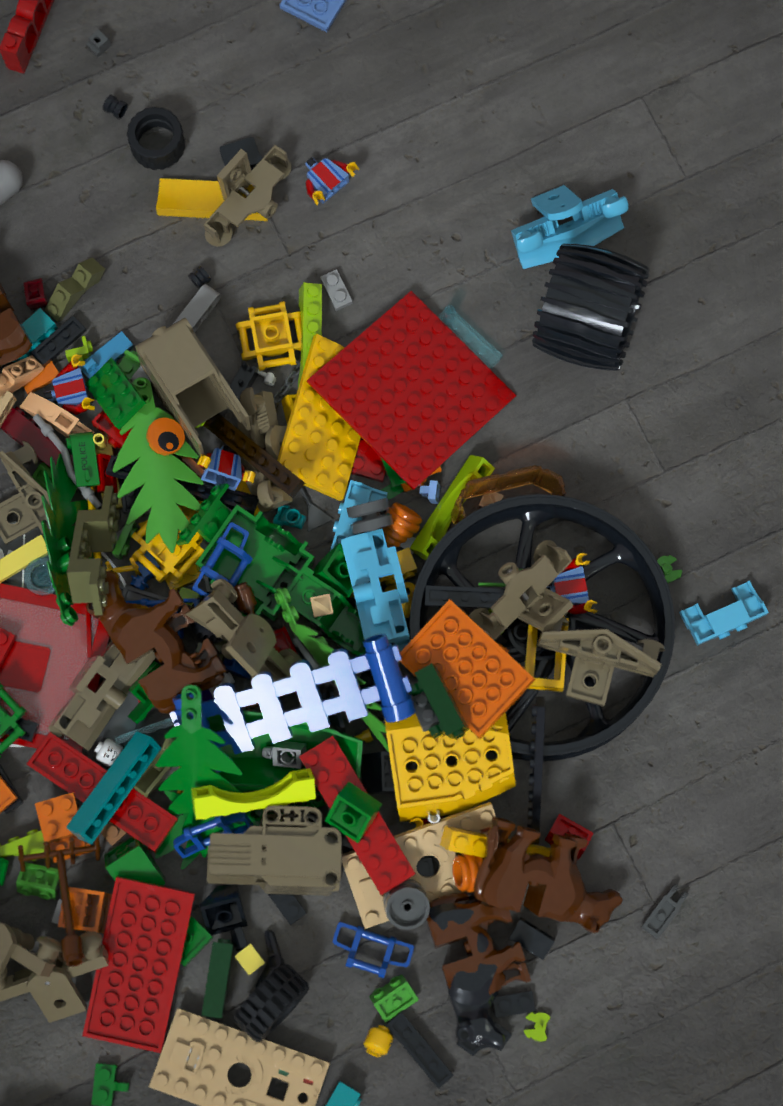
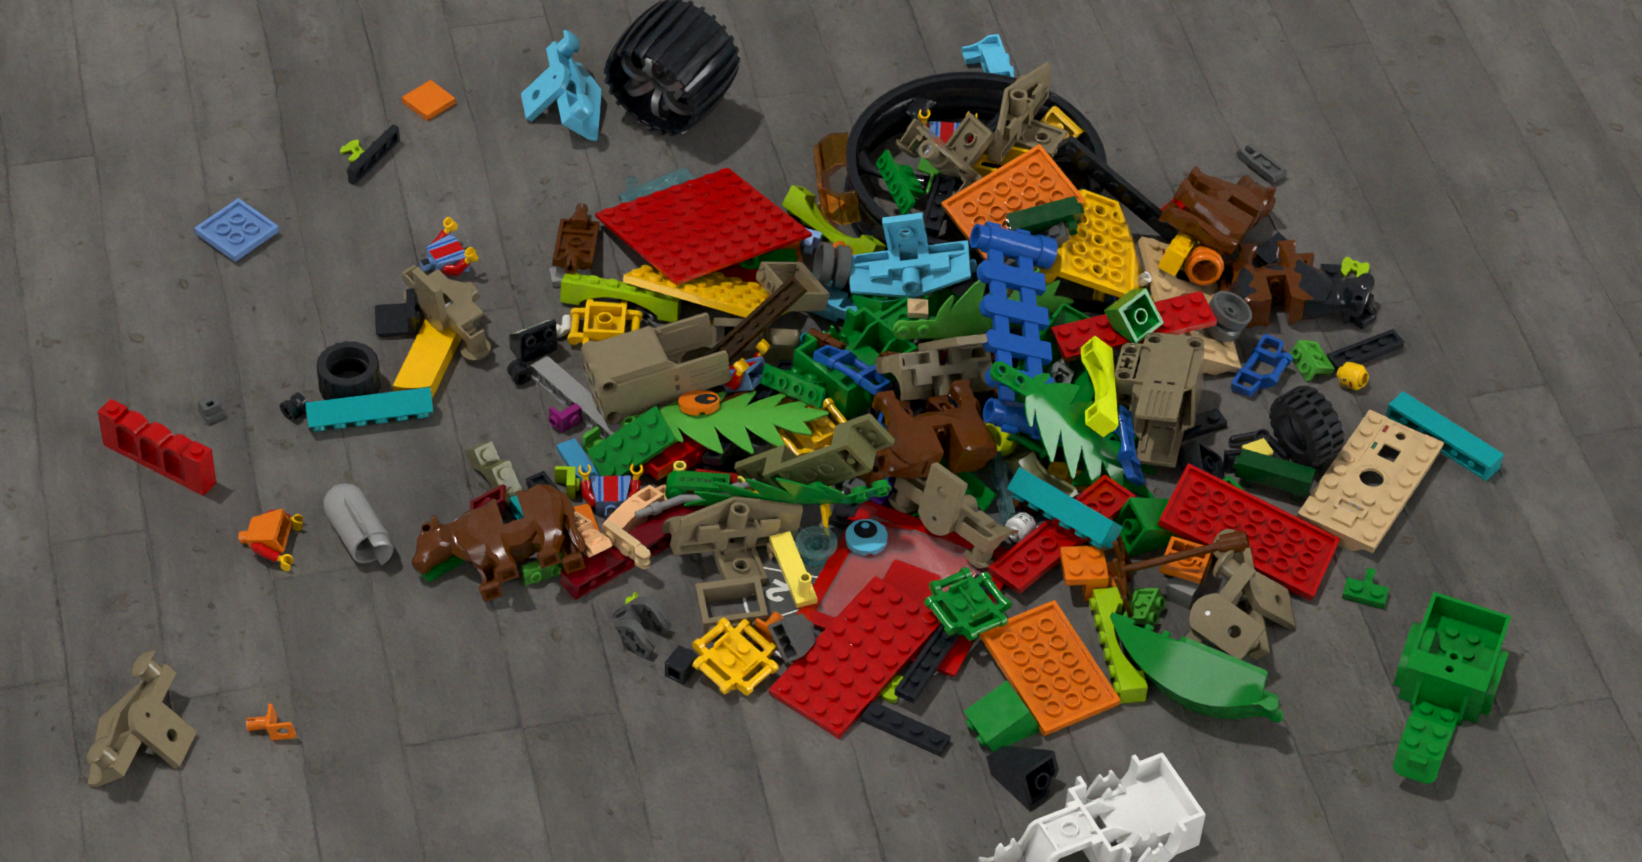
camera: 80 degrees left, 30 degrees down
none -> teal brick [305,387,433,432]
none -> lime piece [340,140,365,162]
none -> black plate [347,124,400,185]
none -> orange tile [402,80,456,121]
none -> black slope [509,319,557,362]
none -> magenta bracket [548,403,581,433]
none -> reddish brown plate [552,203,600,275]
none -> white arm [556,315,572,338]
none -> dark tan window [756,262,830,311]
none -> reddish brown pin [807,328,846,350]
none -> medium azure tile [845,519,887,556]
none -> green bracket [876,149,924,215]
none -> yellow slope [1040,106,1083,139]

